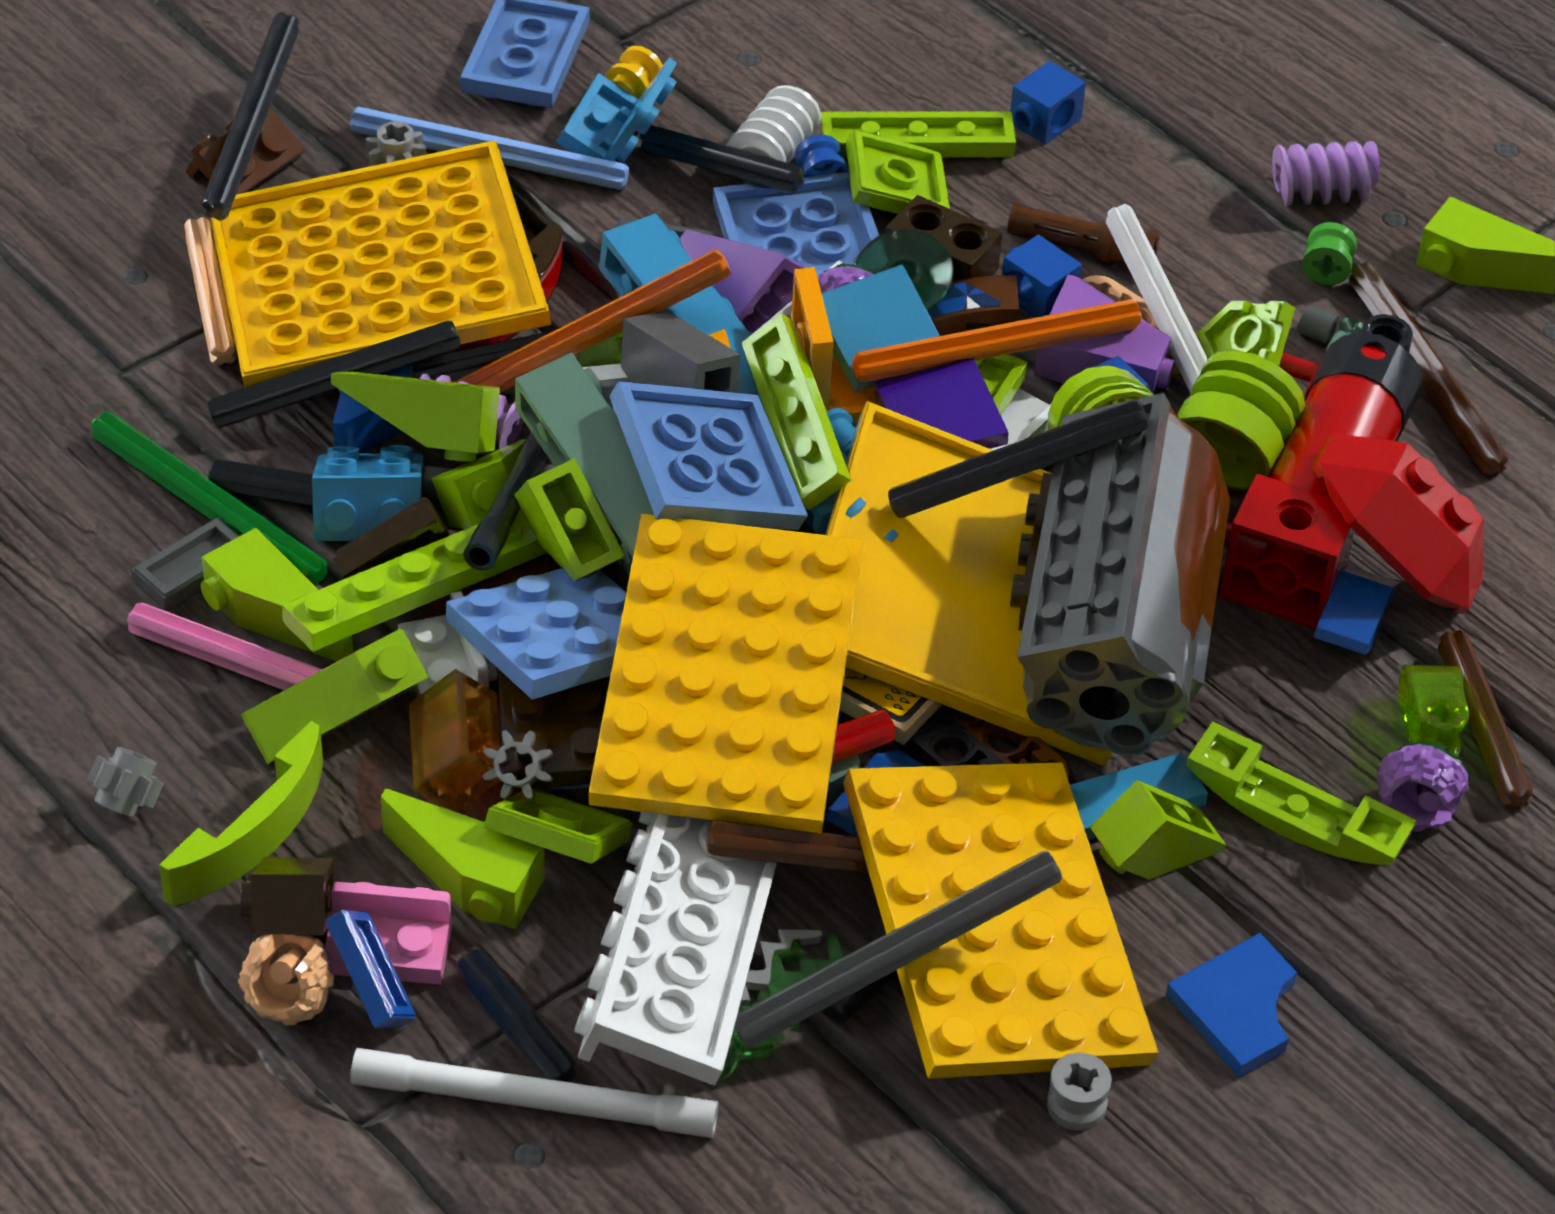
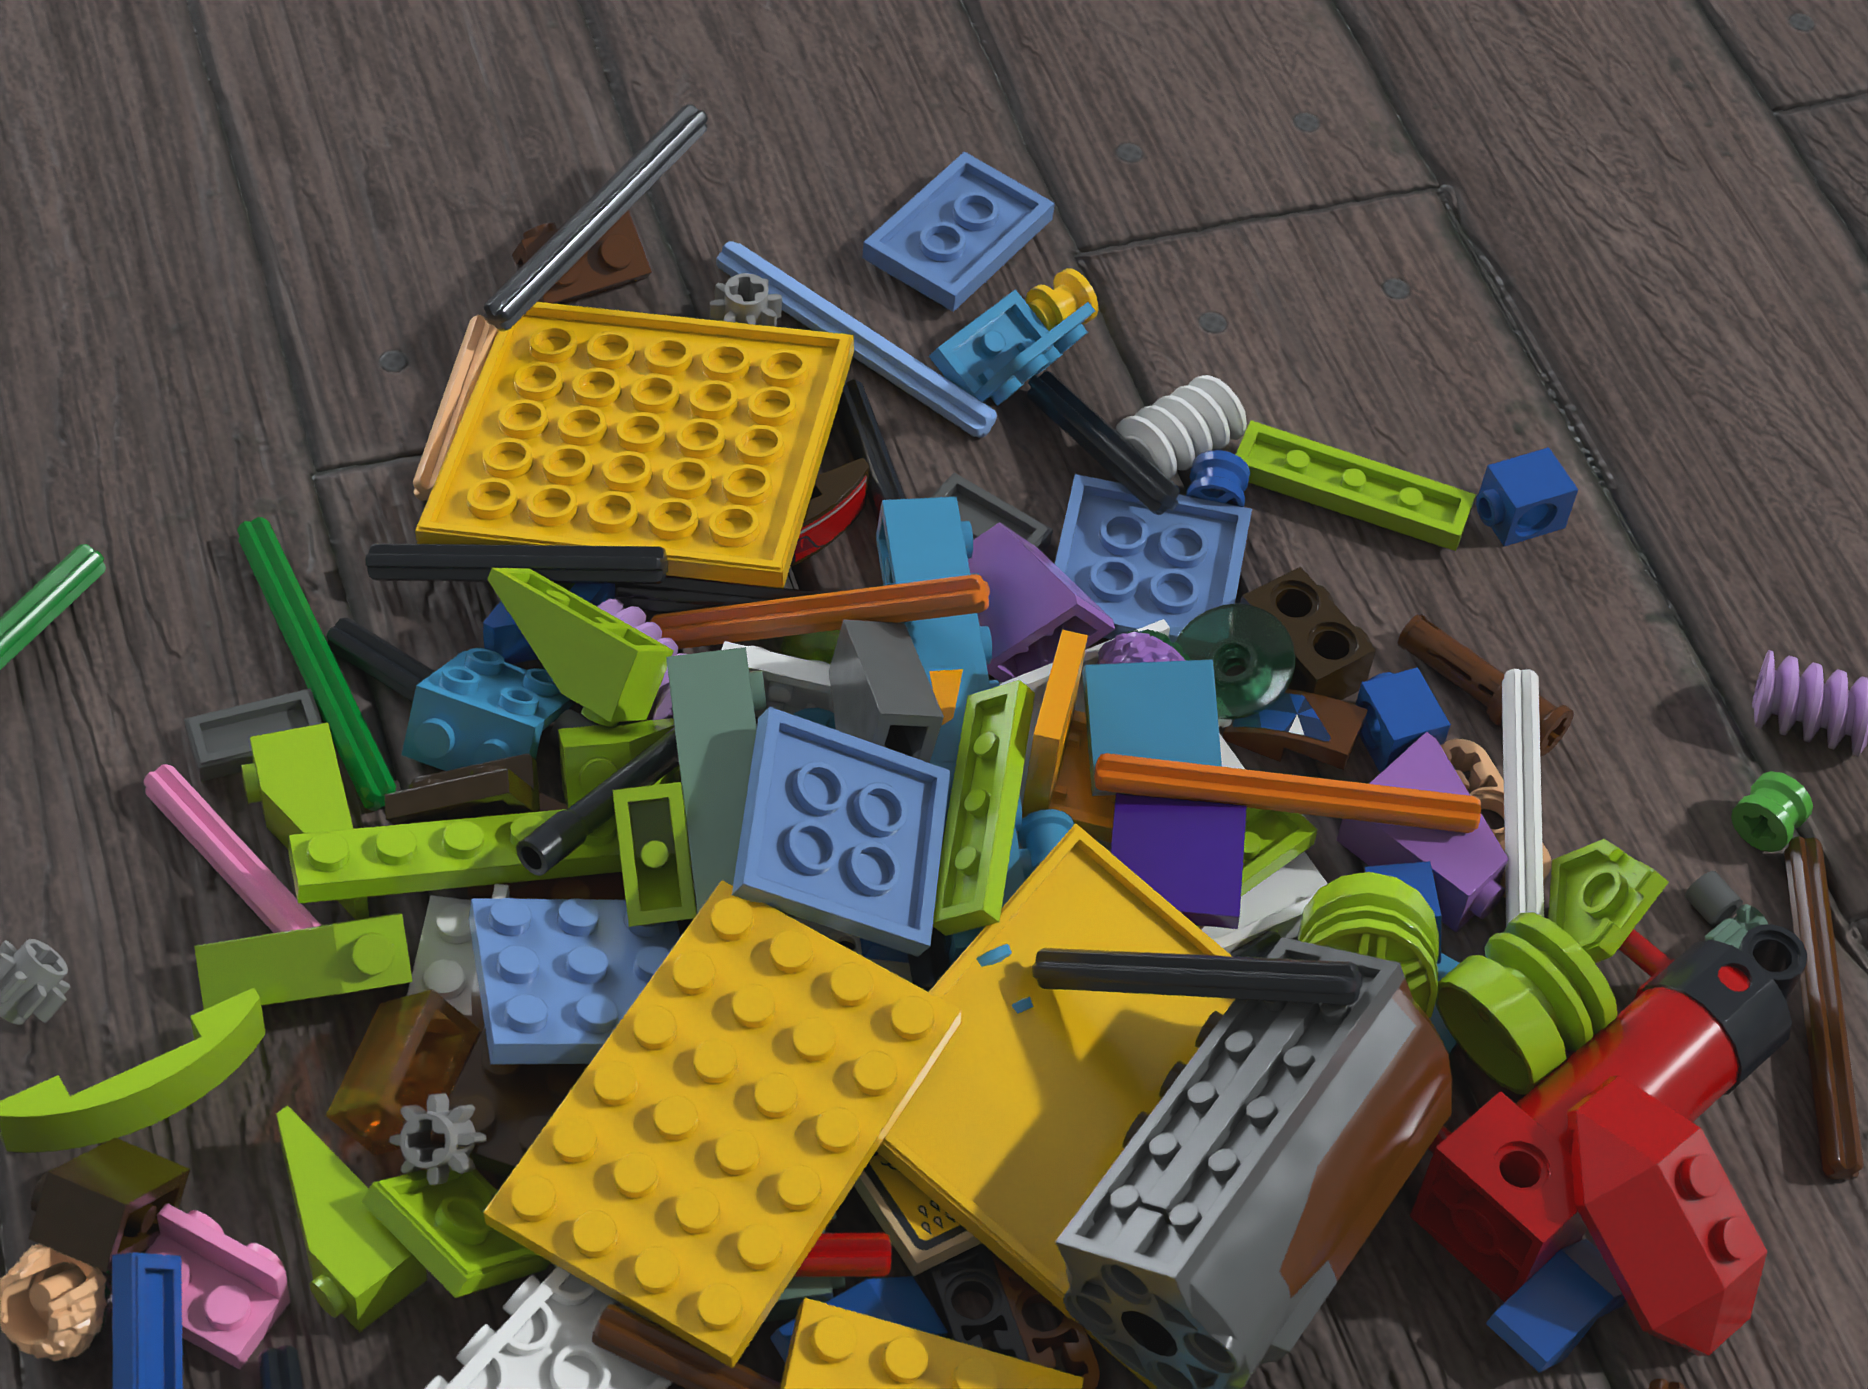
camera: 20 degrees right, 5 degrees up
lime tile [845,130,950,214] -> none

